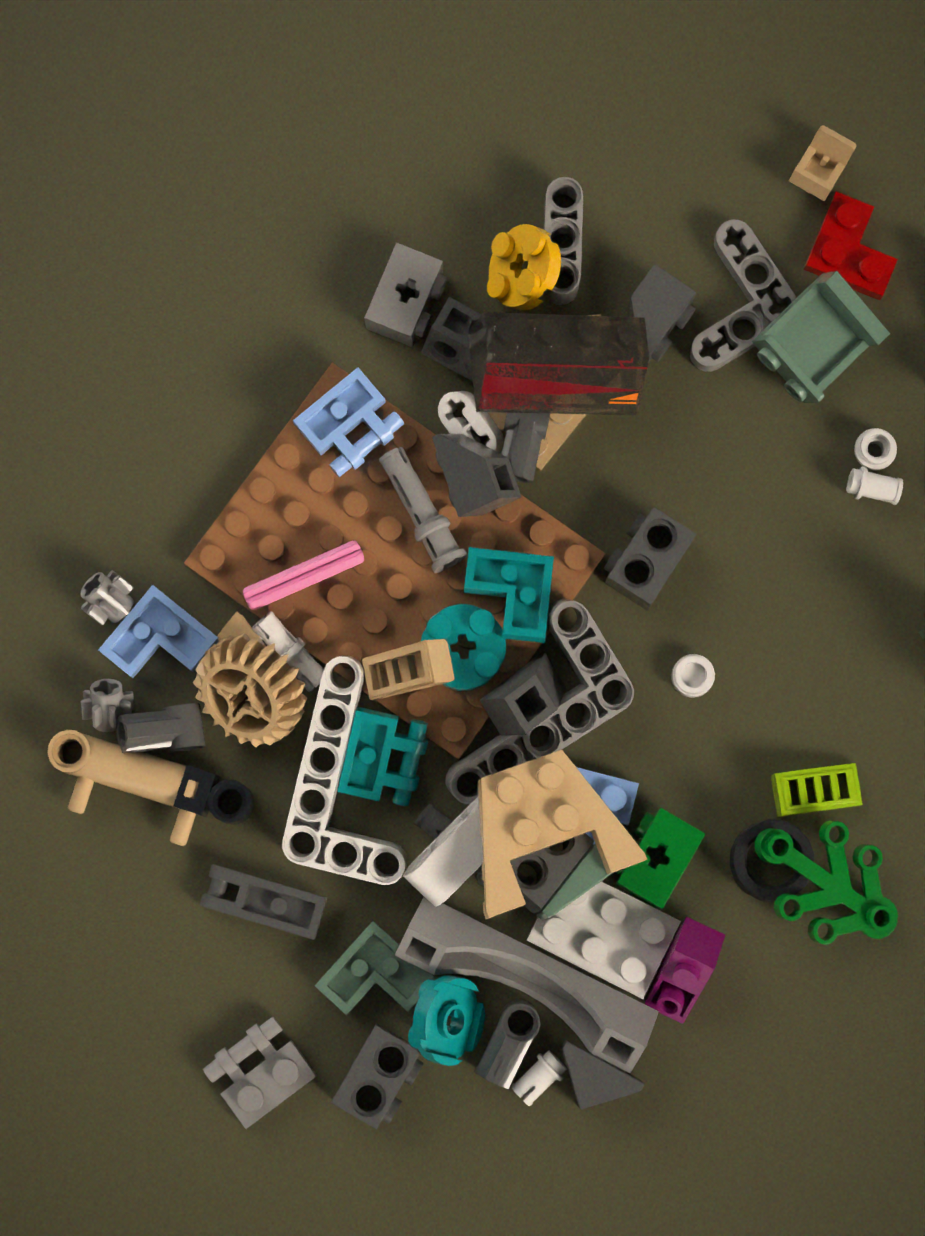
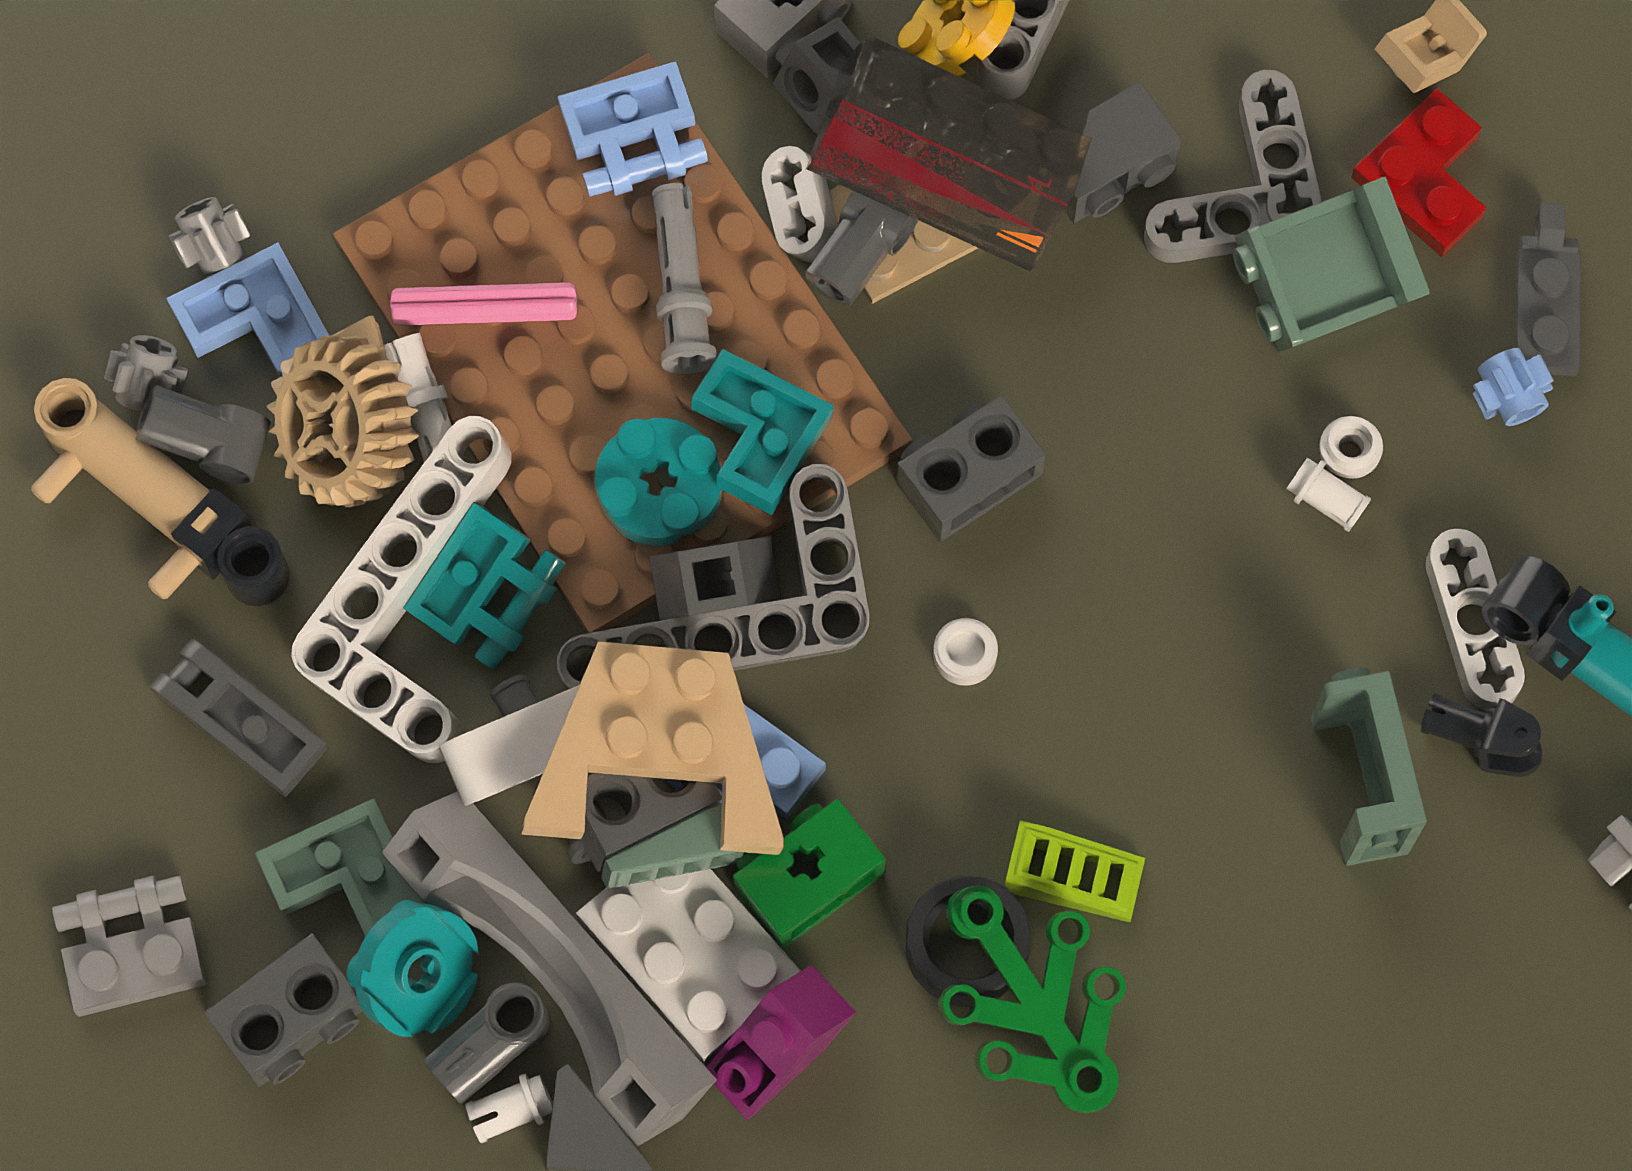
camera: 25 degrees right, 10 degrees down
tan slope [362,639,454,700] -> none
dark grey slope [432,434,522,517] -> none

